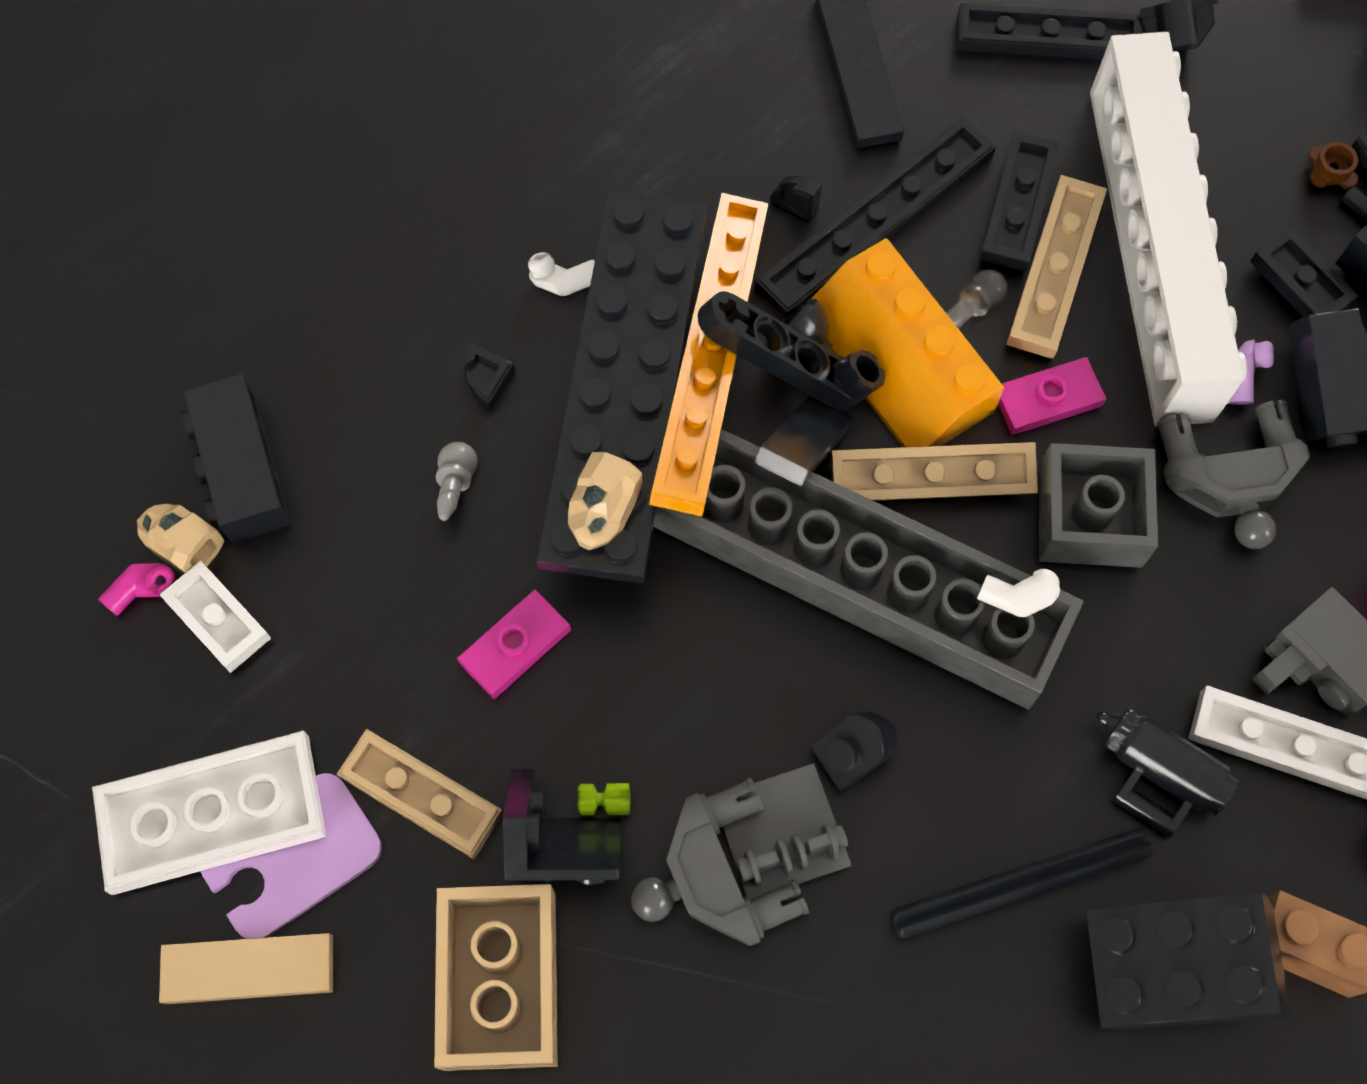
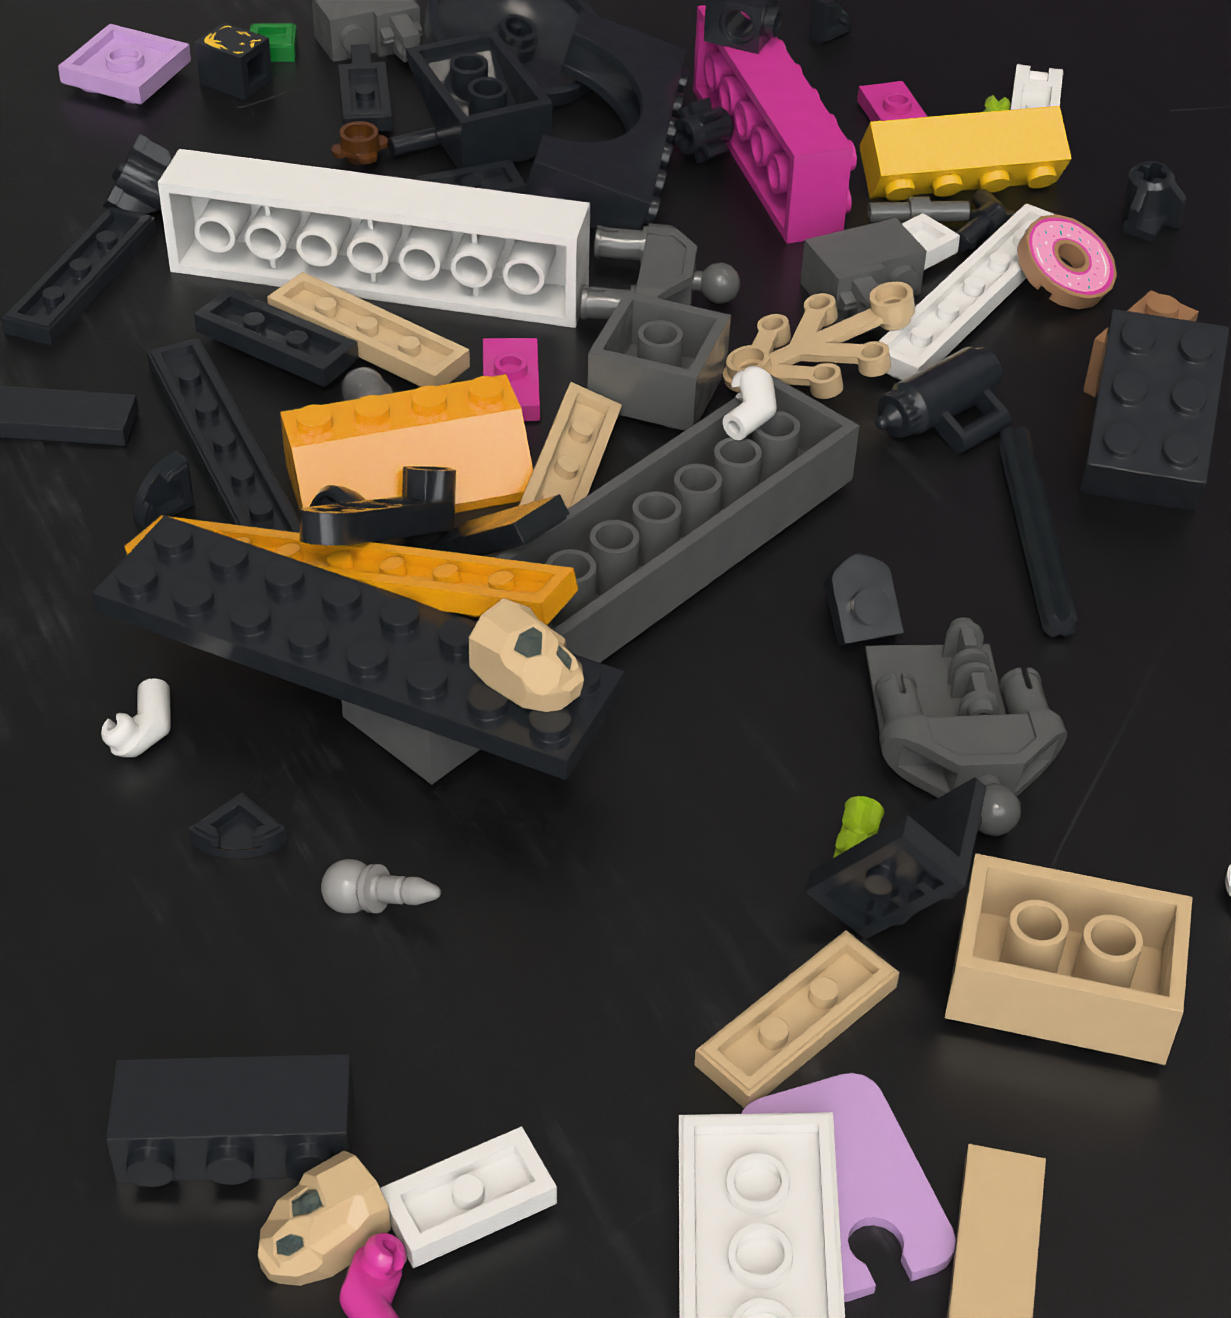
camera: 75 degrees left, 25 degrees down
dark pink plate [457,590,571,700] -> none
none -> tan plant [723,282,915,399]

